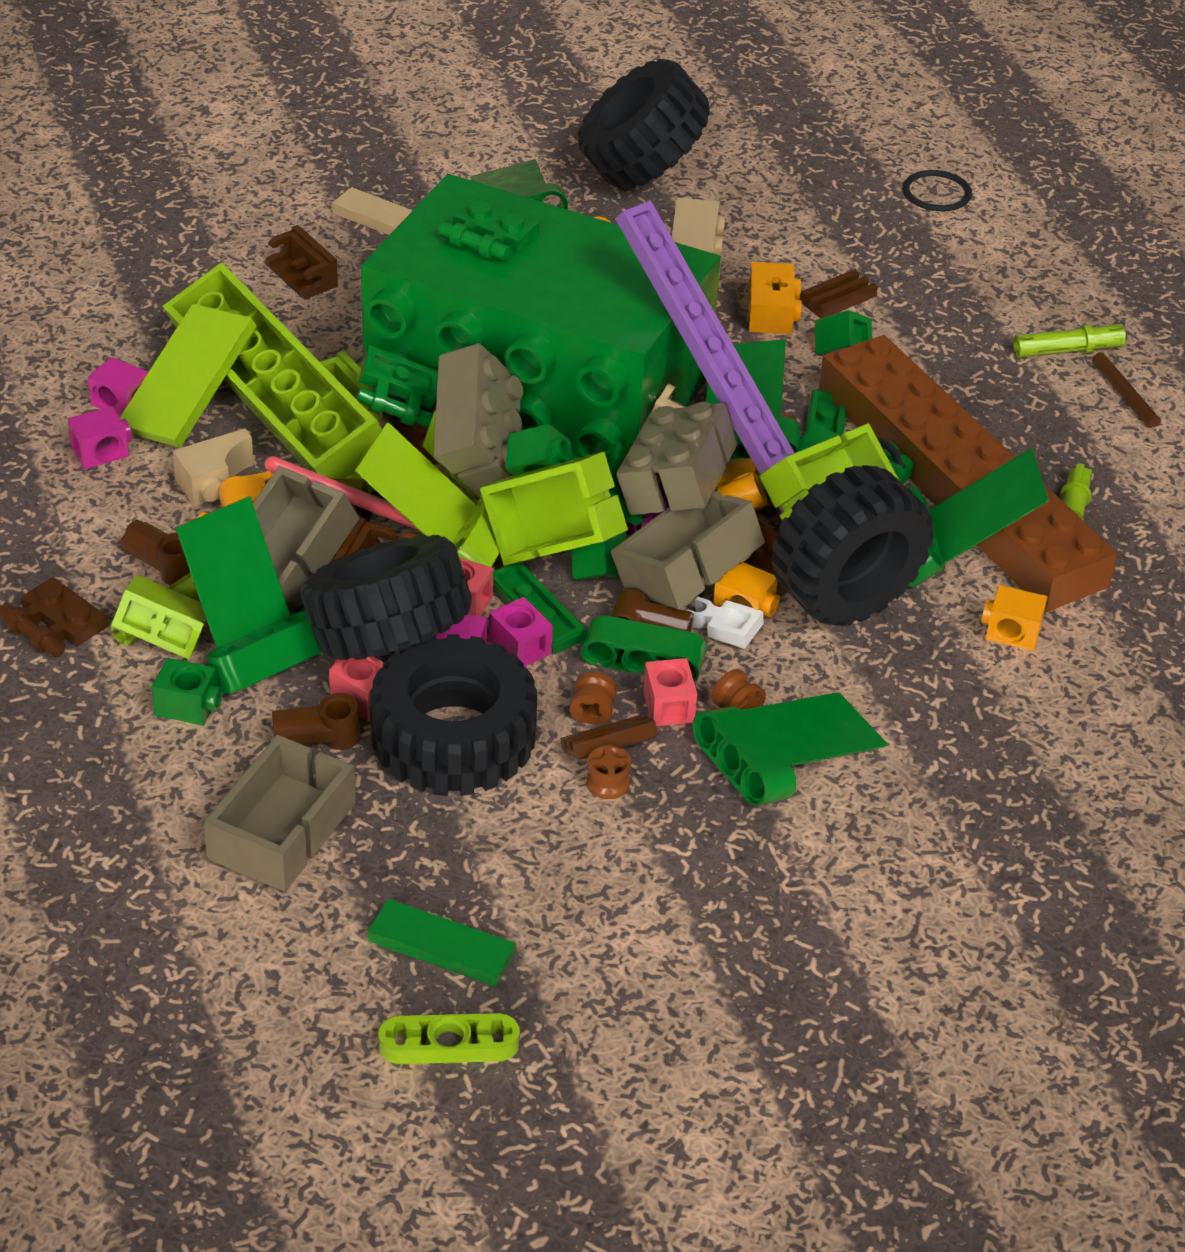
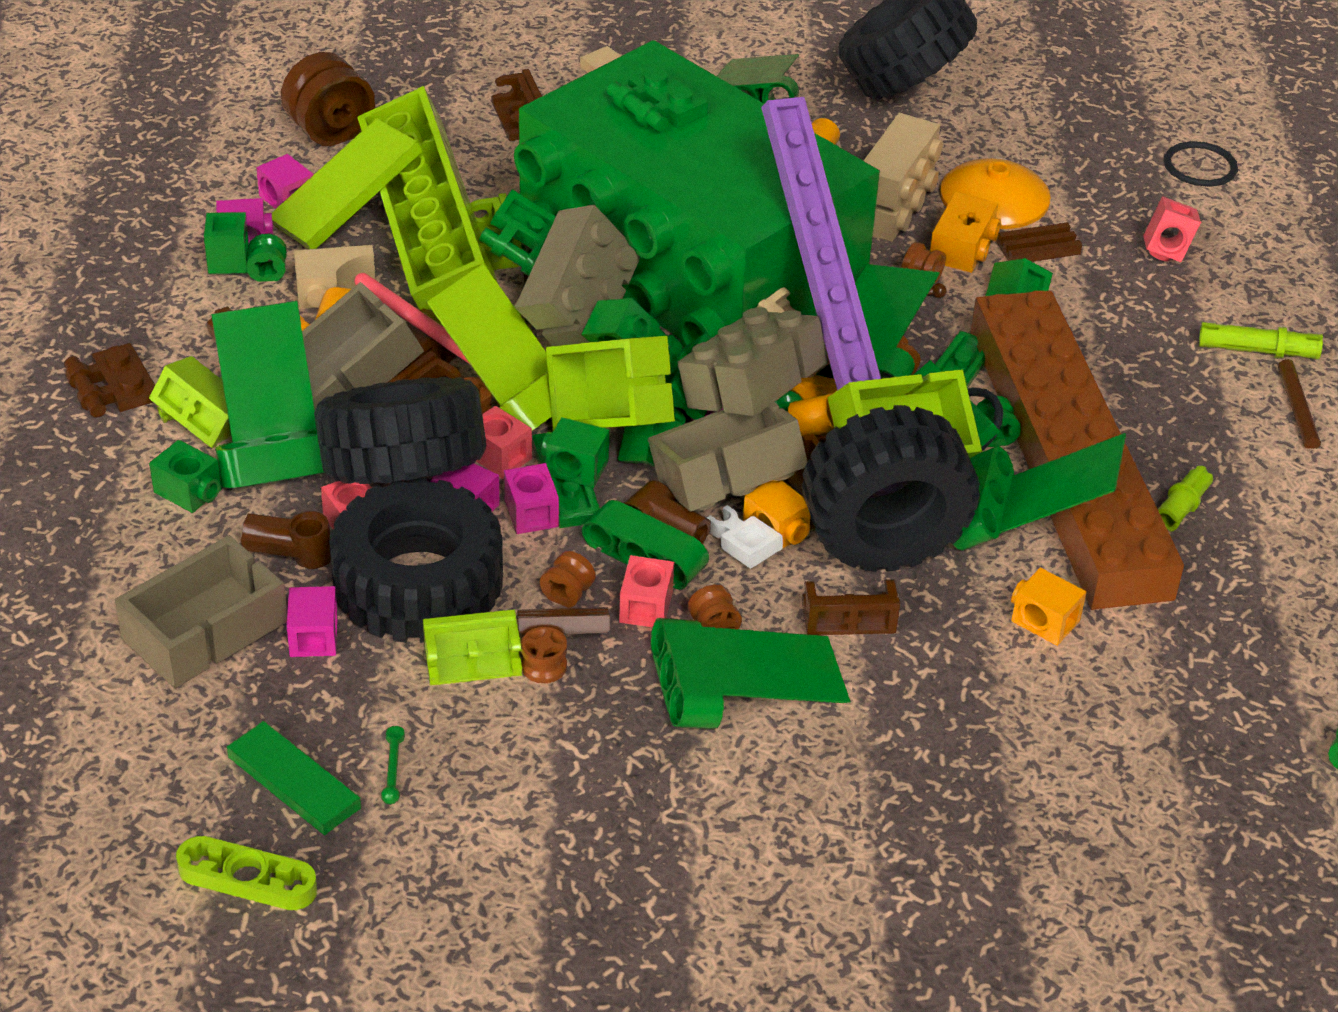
camera: 20 degrees right, 0 degrees up
none -> green brick [204,212,249,274]
none -> green wheel [246,234,287,282]
none -> reddish brown wheel [281,52,375,147]
none -> dark pink brick [287,586,338,657]
none -> green hinge [381,726,405,805]
none -> lime hinge [423,609,522,686]
none -> green brick [541,417,610,488]
none -> reddish brown hinge [802,579,900,635]
none -> dark orange wheel [901,241,946,284]
none -> light orange dish [940,158,1051,229]
none -> coral brick [1143,196,1201,262]

